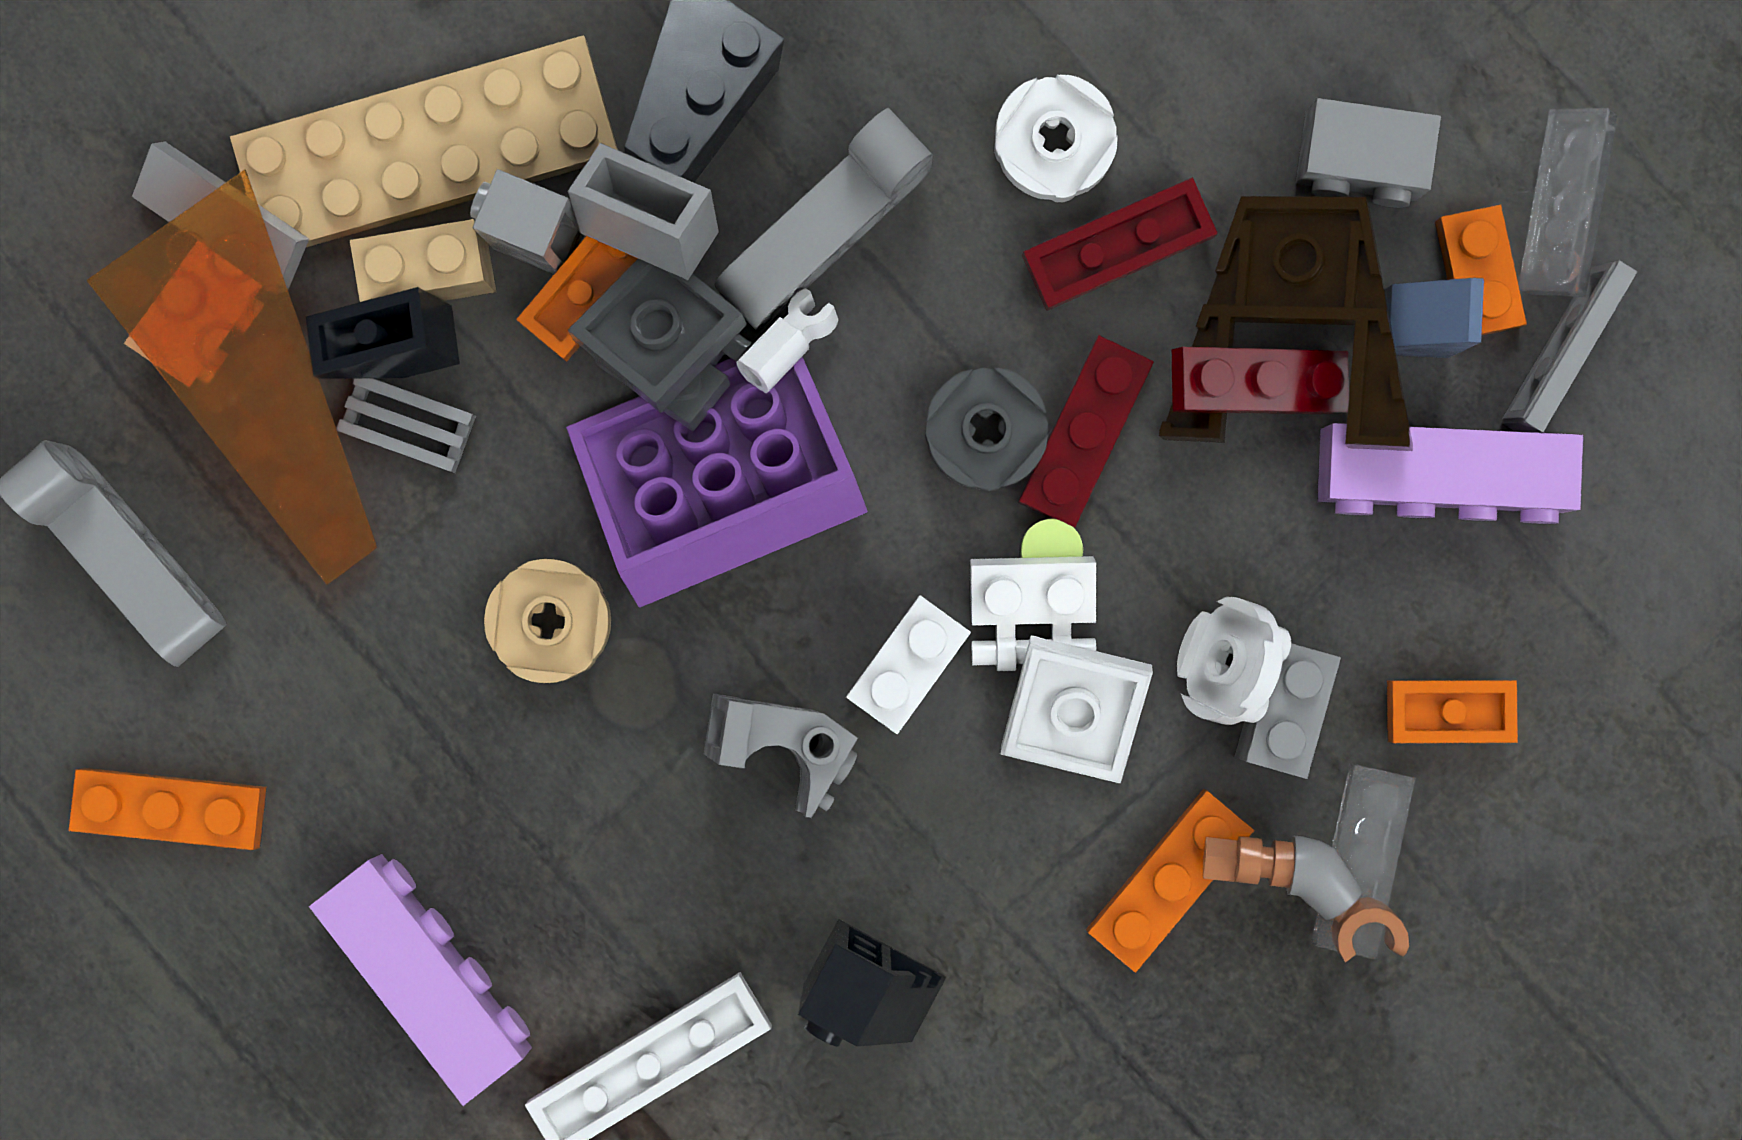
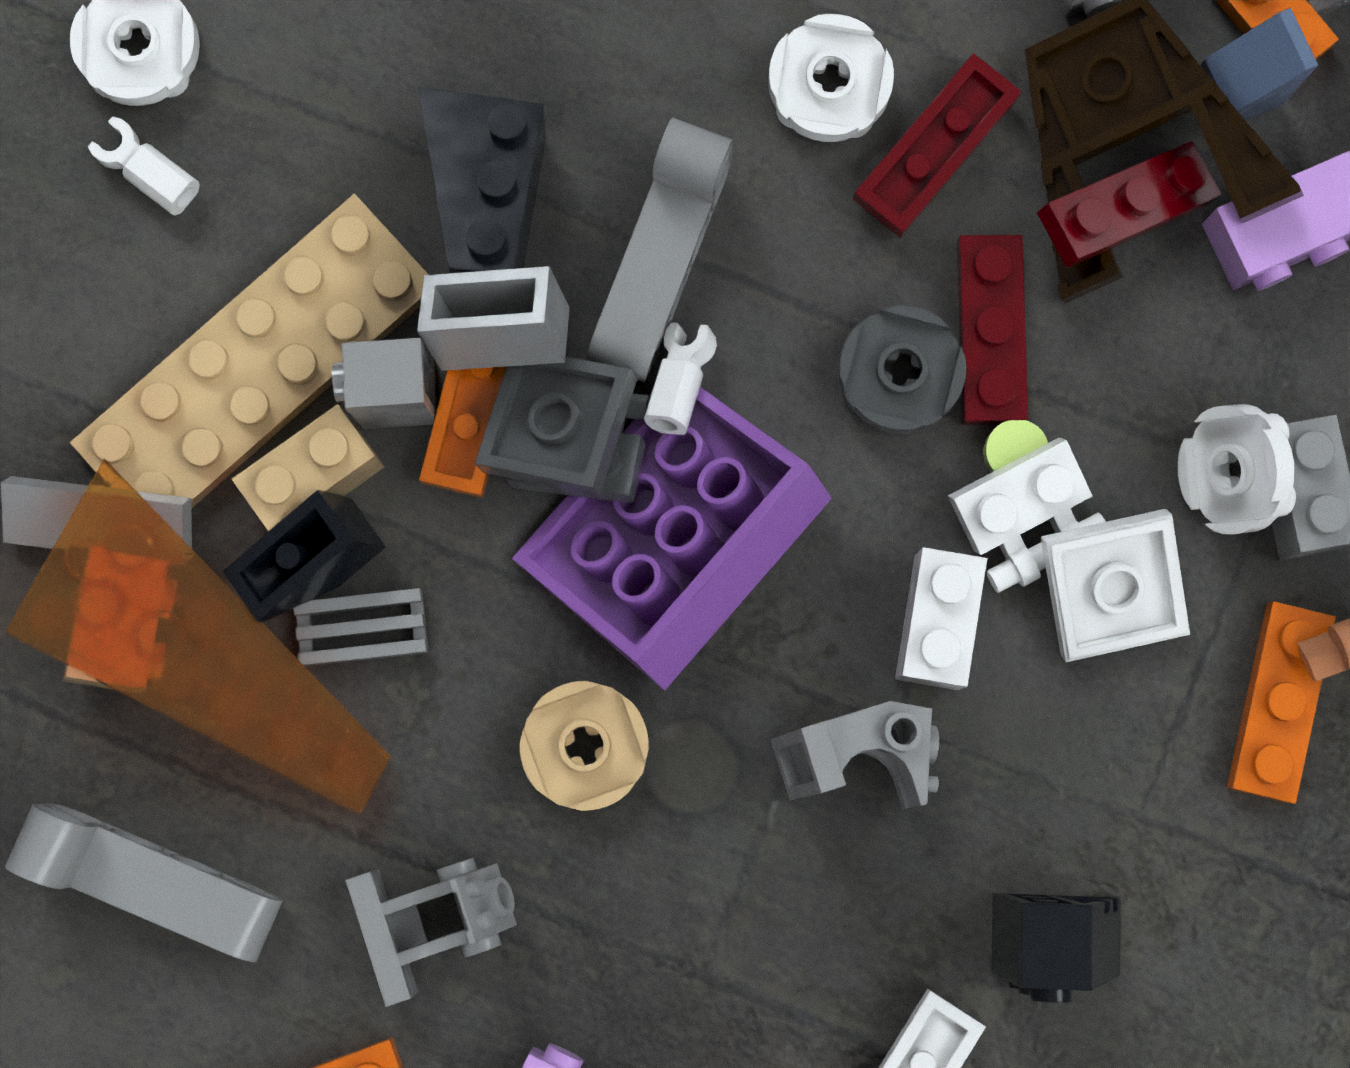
camera: 25 degrees left, 5 degrees down
none -> light grey tile [345,857,517,1007]

